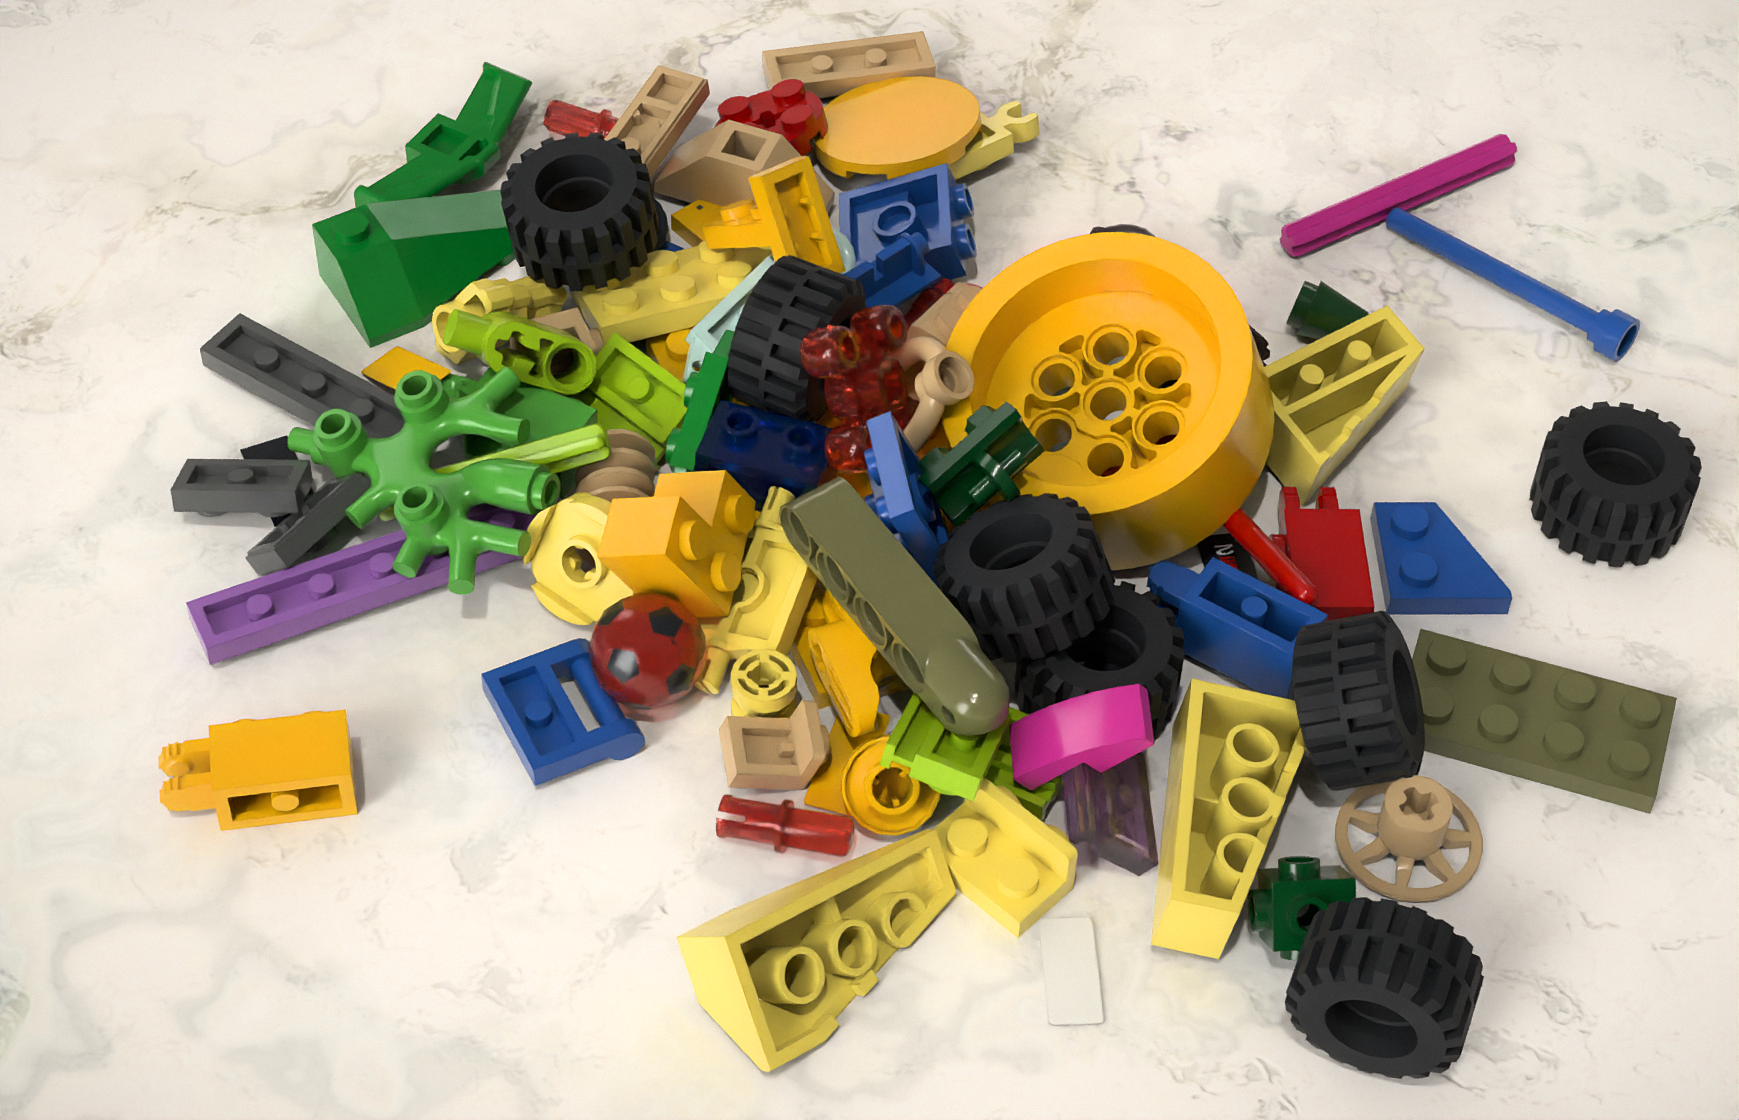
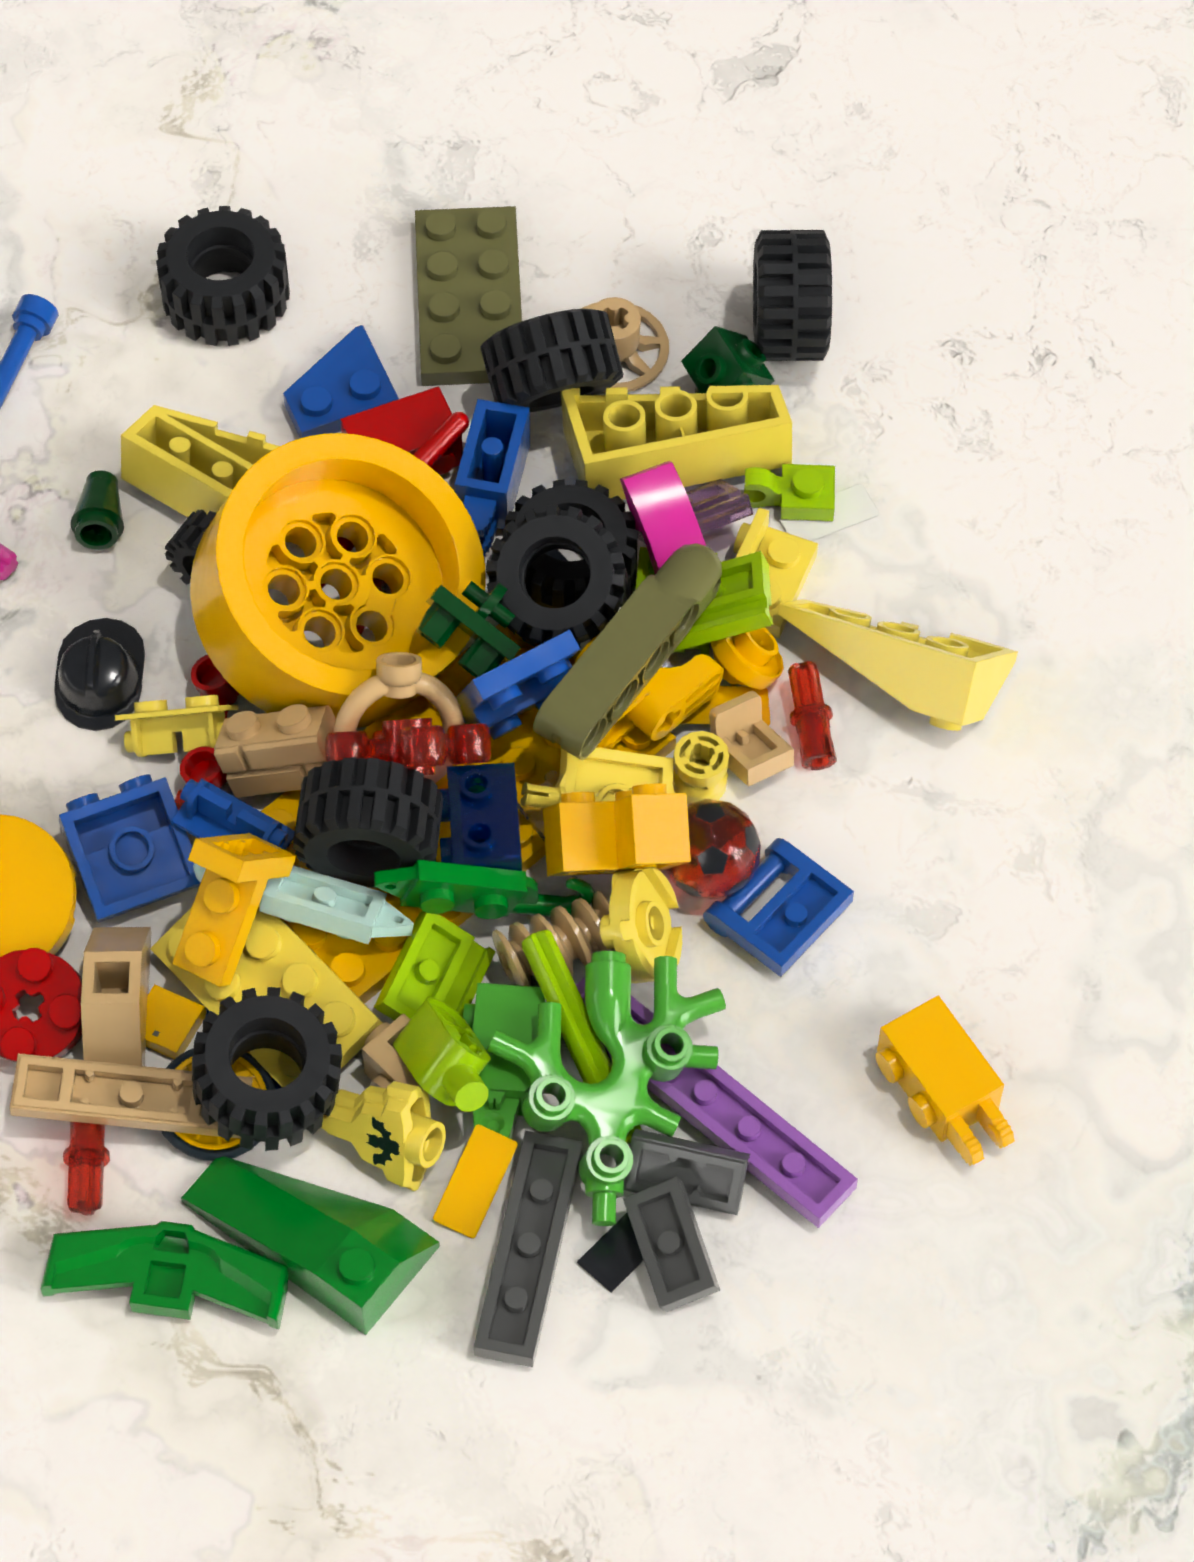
camera: 110 degrees left, 10 degrees up
none -> lime plate [744,464,835,521]

